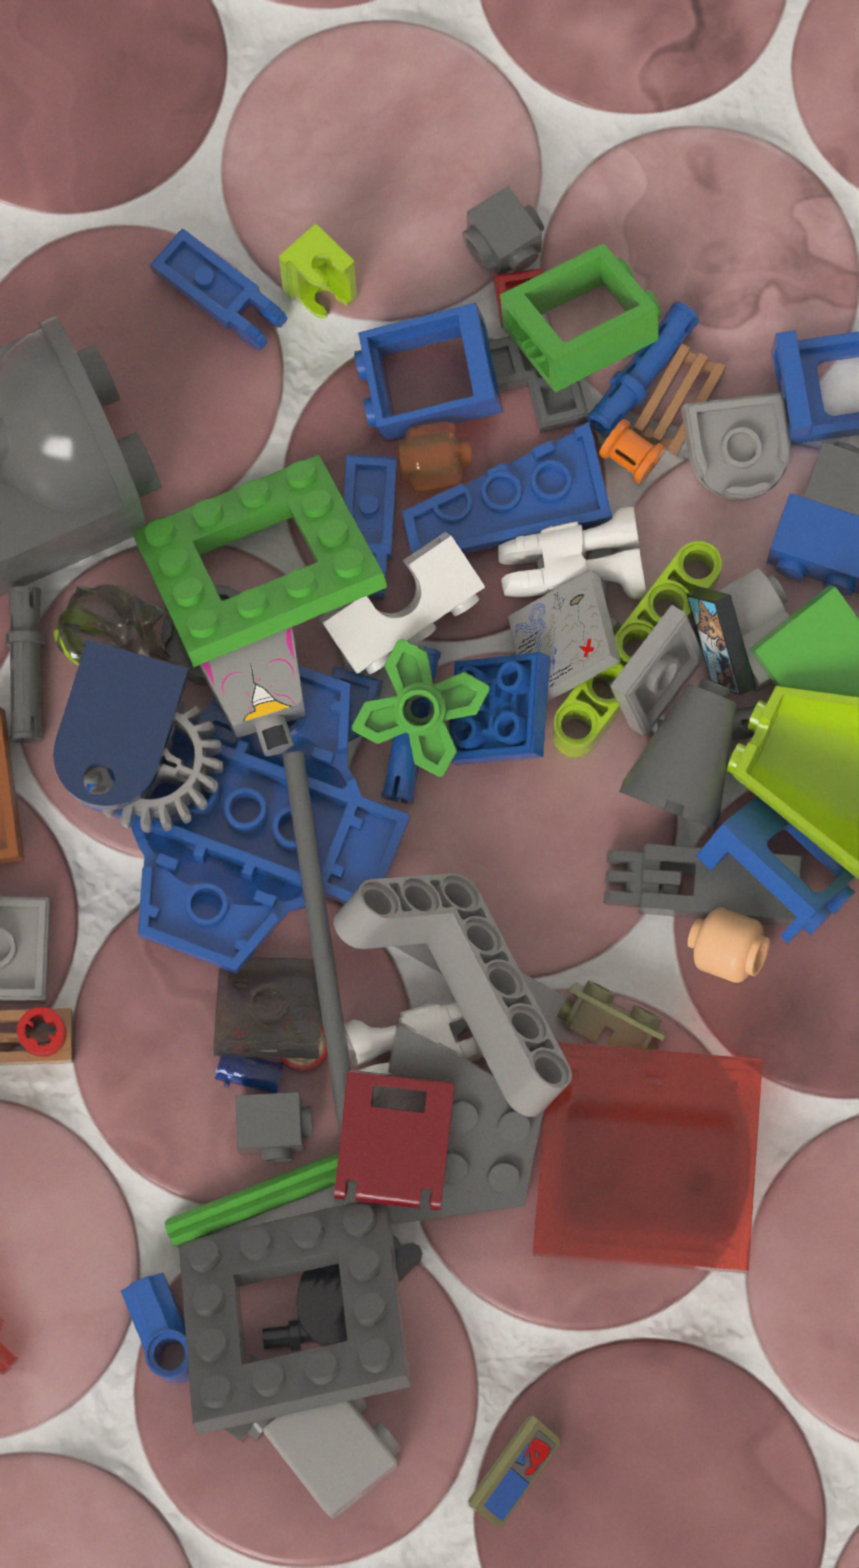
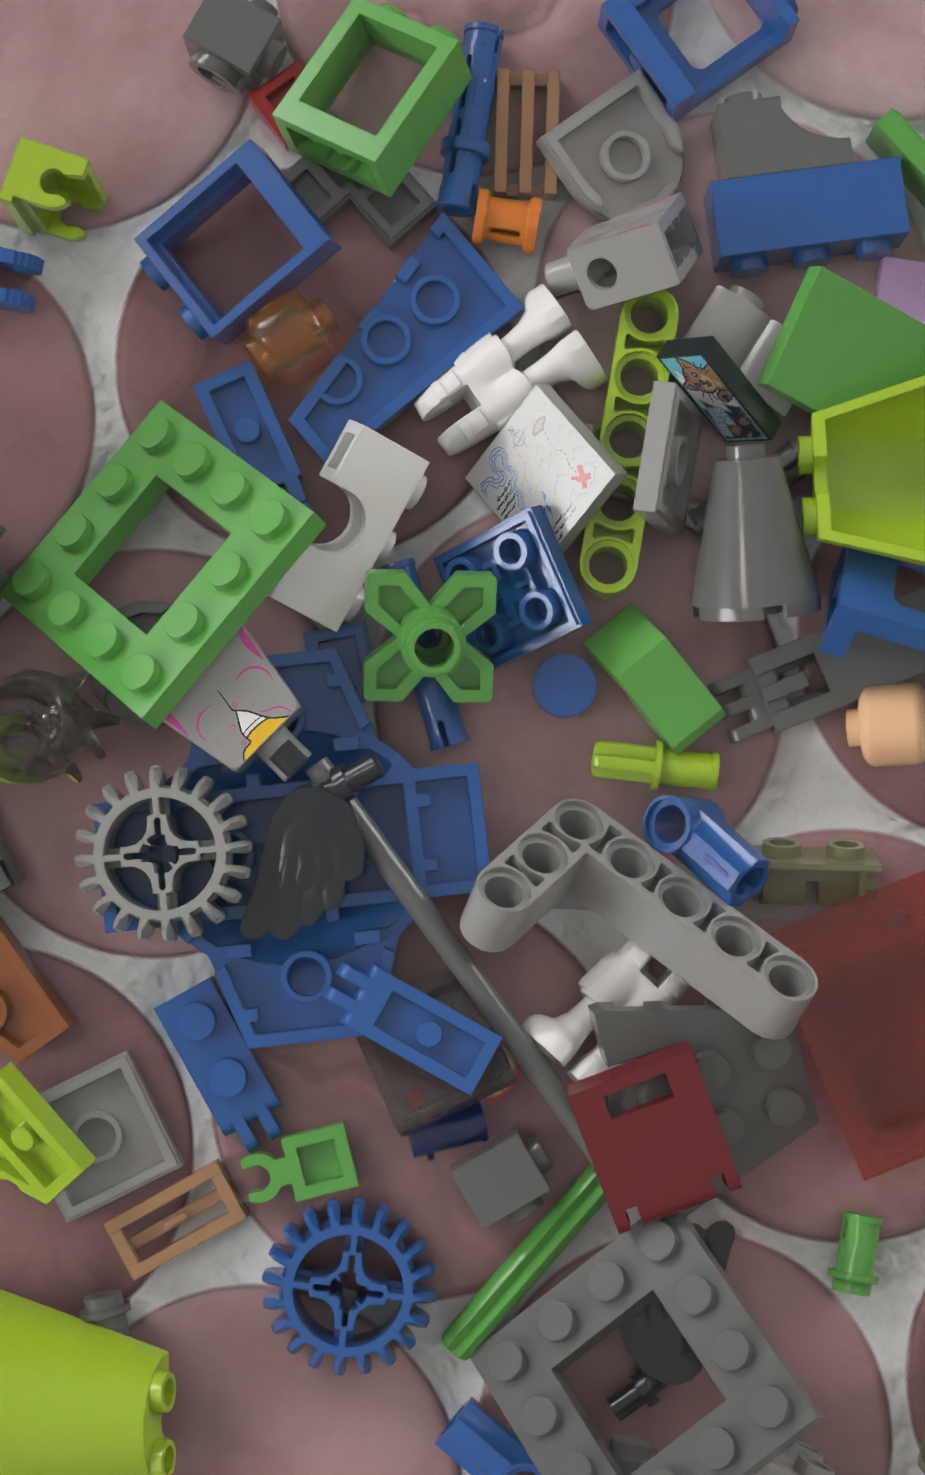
camera: 30 degrees left, 10 degrees up
red bush [17,1007,66,1057] -> none
dark blue tile [53,640,189,810] -> none
none -> blue hinge [154,976,284,1153]
none -> black animal [240,753,385,940]
none -> bright green plate [240,1120,360,1203]
none -> blue gear [262,1196,437,1375]
none -> blue hinge [323,963,503,1096]
none -> blue tile [533,654,597,718]
none -> light grey torso [545,192,703,310]
none -> bright green slope [583,603,726,755]
none -> lime axle [591,740,720,792]
none -> blue piece [643,795,770,906]
none -> bright green pin [827,1211,884,1296]

